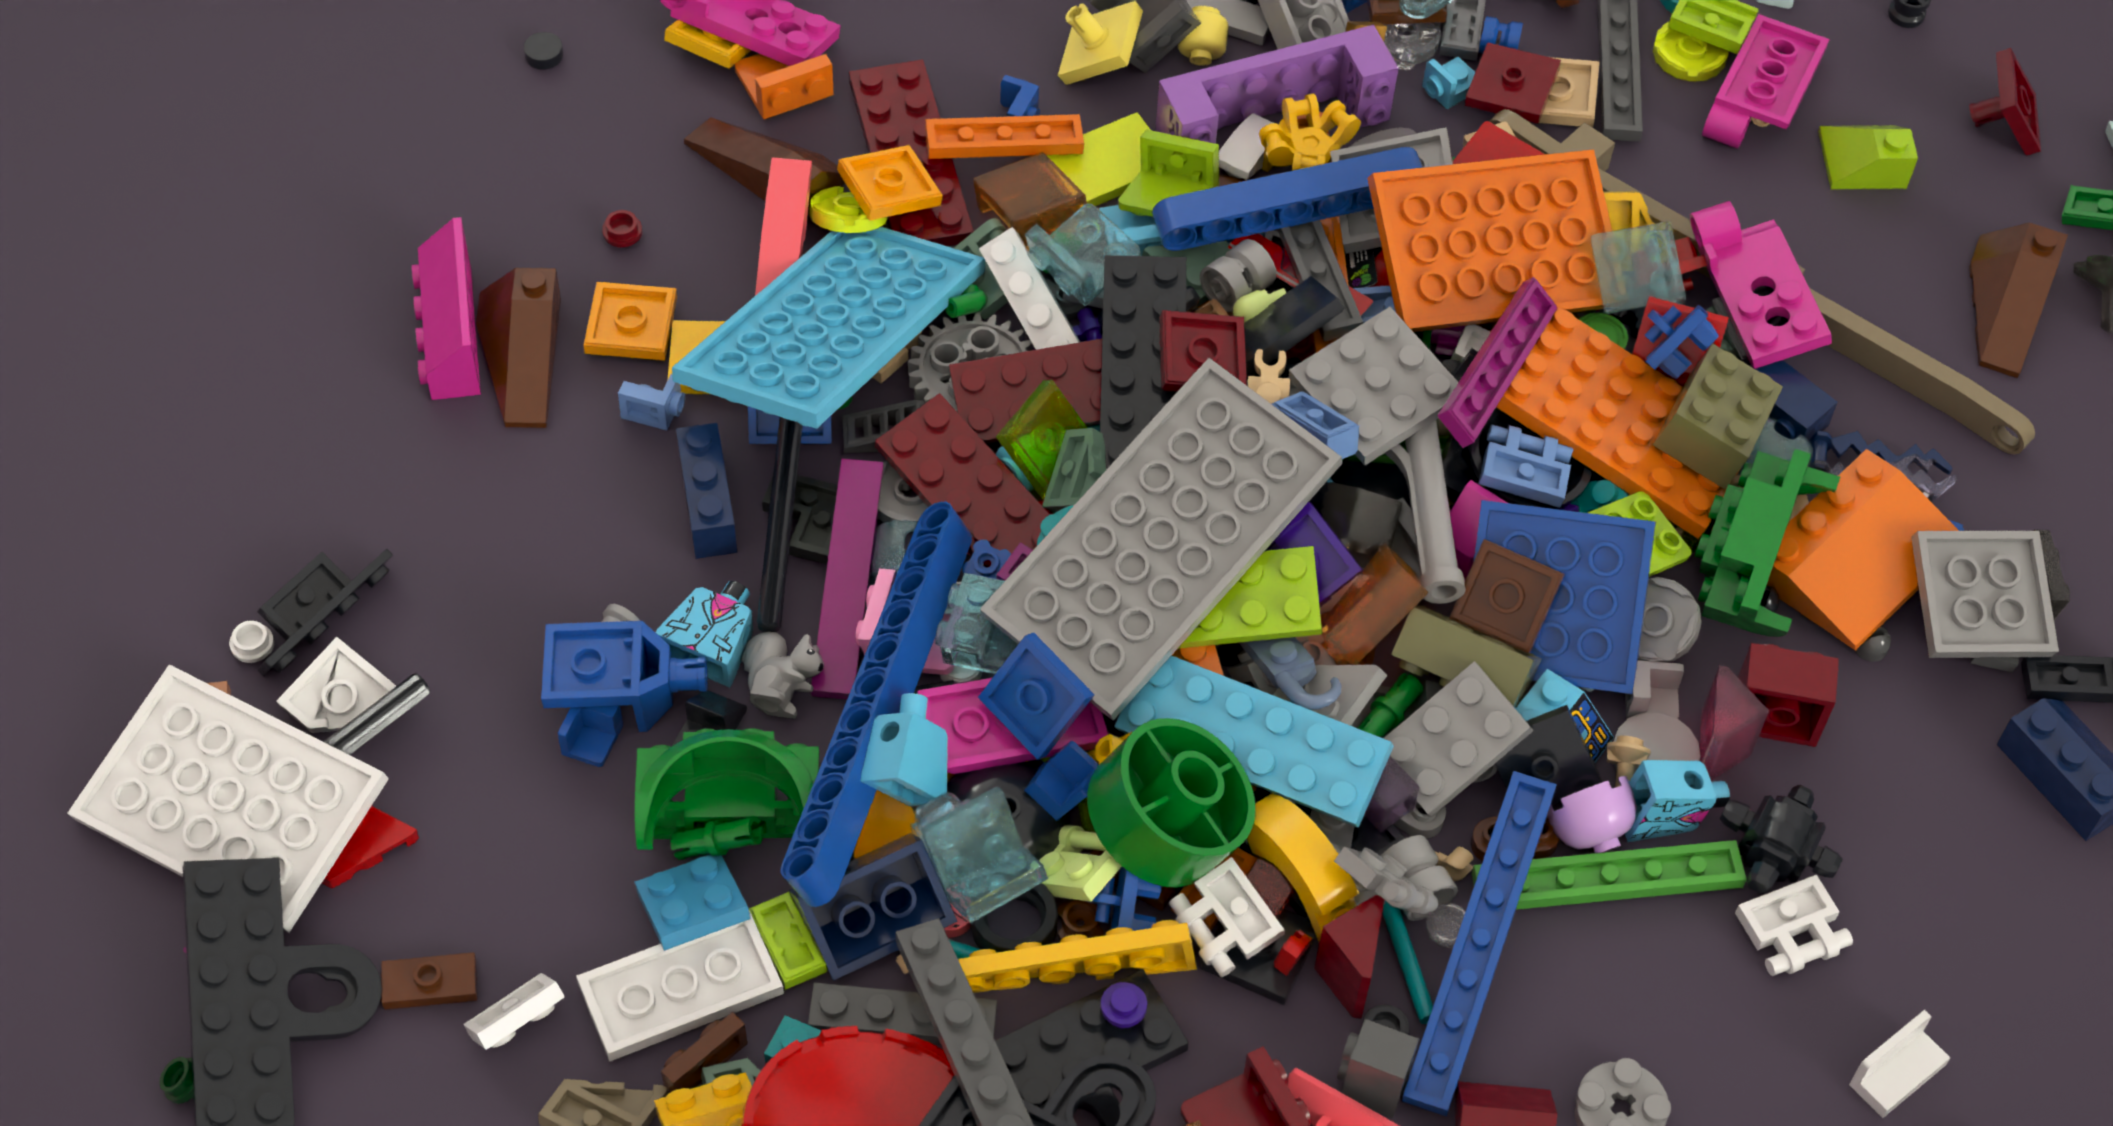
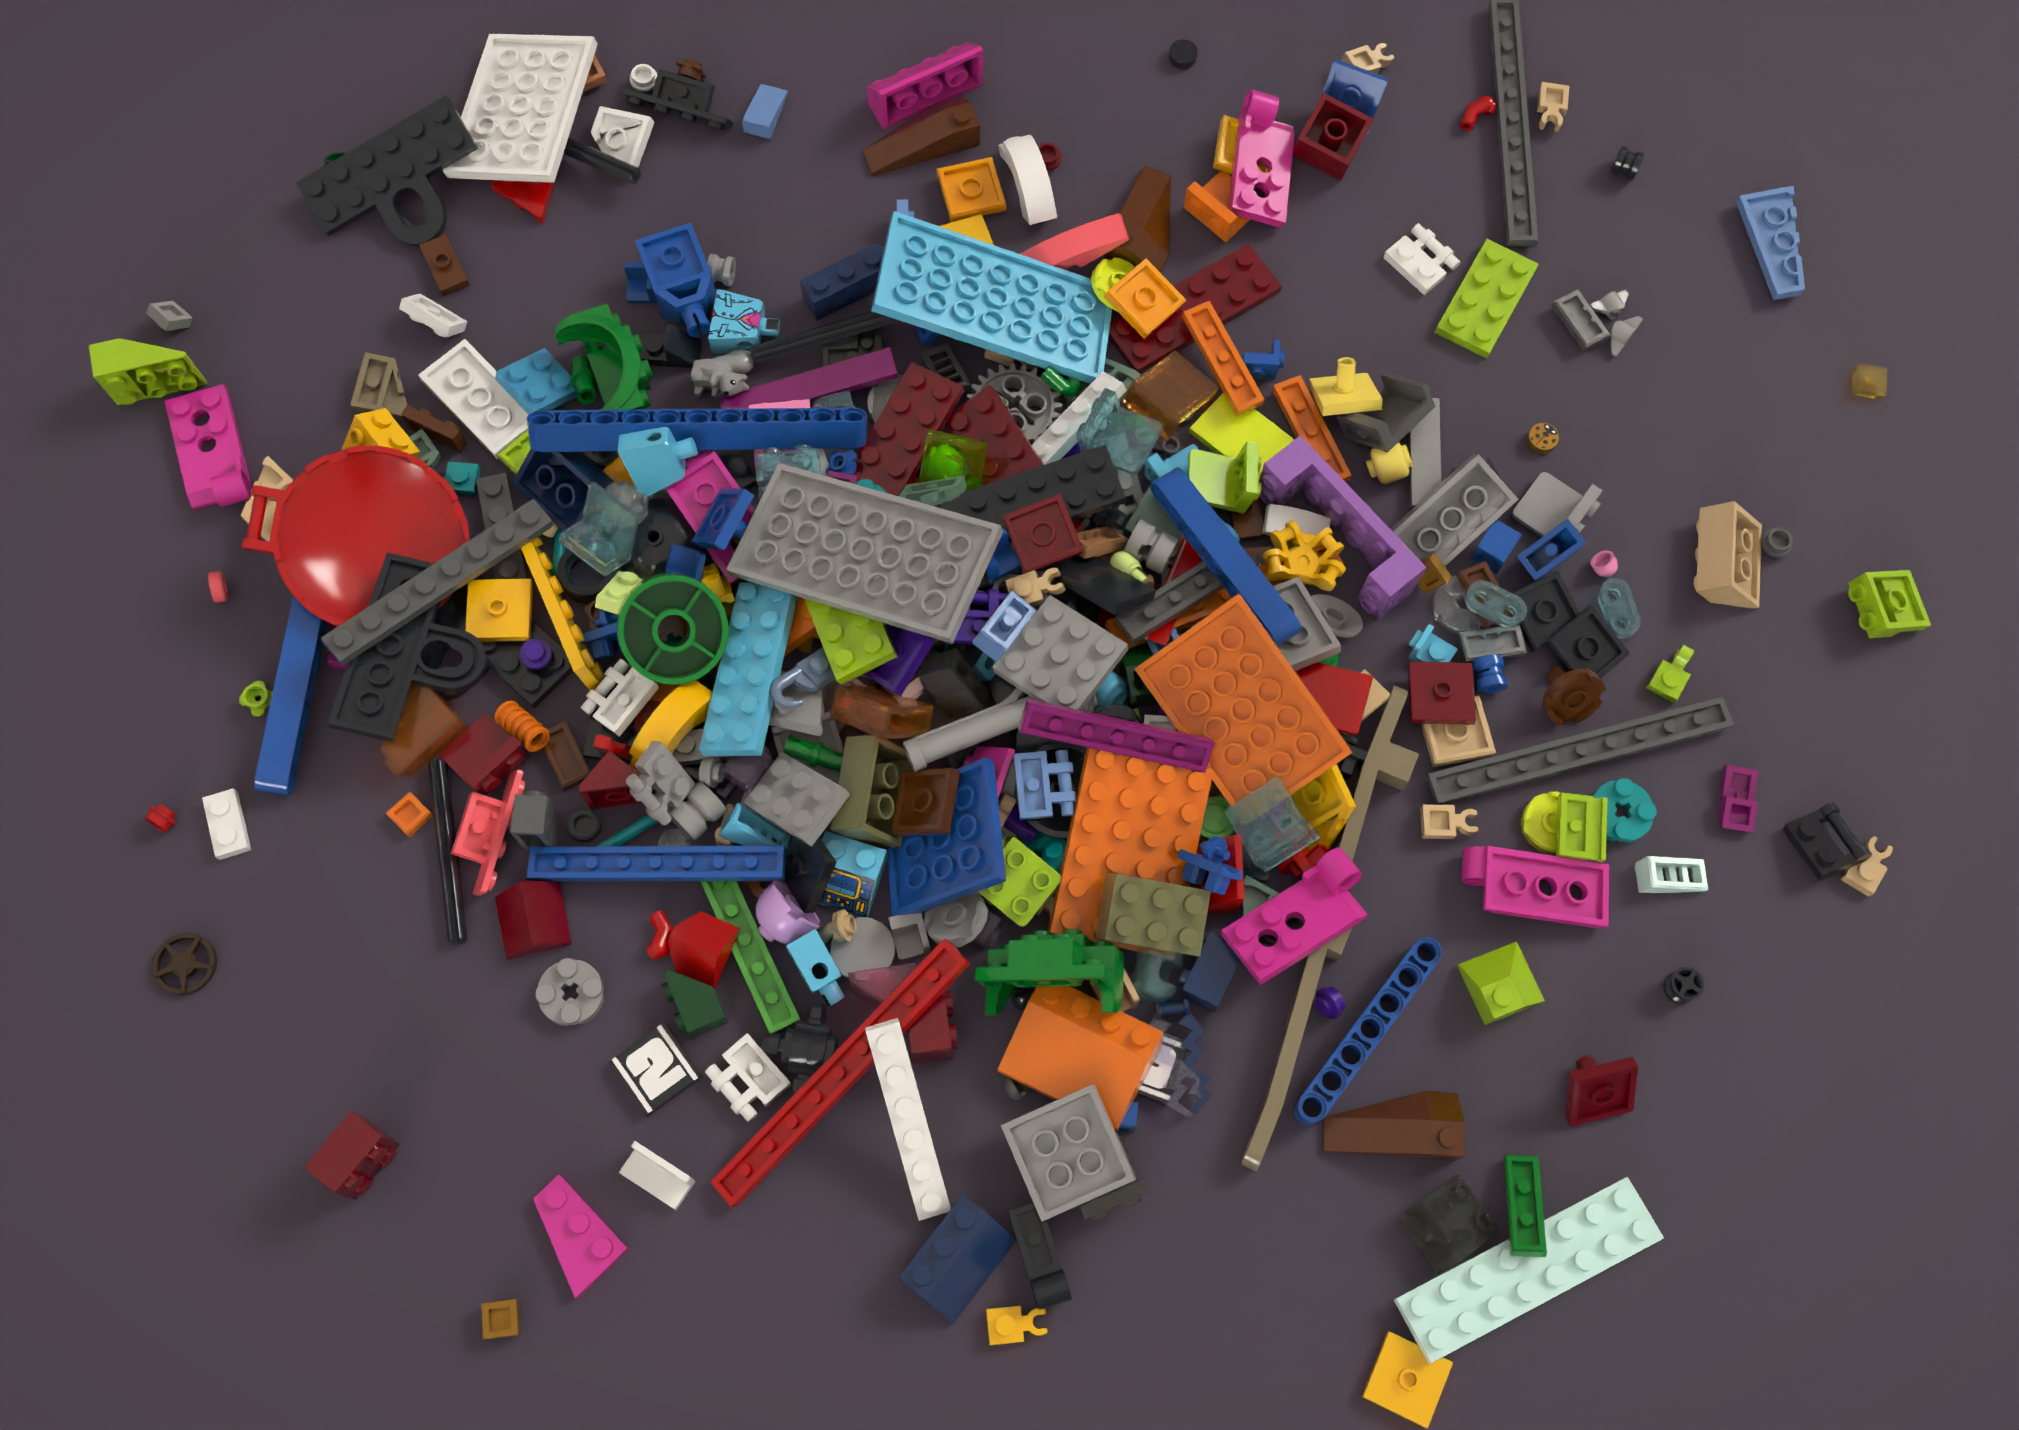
camera: 70 degrees right, 15 degrees up
none -> yellow plate [465,579,533,642]
none -> orange piece [494,700,550,752]
none -> reddish brown tile [543,720,591,791]
none -> tile [609,1022,702,1117]
none -> red arm [646,910,673,960]
none -> dark green slope [662,970,729,1038]
none -> red slope [667,911,740,989]
none -> reddish brown plate [676,59,707,81]
none -> light grey plate [699,756,726,788]
none -> red plate [711,938,971,1207]
none -> medium azure slope [719,802,792,849]
none -> medium blue slope [742,84,788,139]
none -> white plate [865,1018,951,1221]
none -> white arch [998,134,1057,225]
none -> orange plate [1272,375,1352,482]
none -> blue beam [1293,937,1442,1126]
none -> dark purple plate [1315,987,1345,1019]
none -> tan plate [1420,804,1478,839]

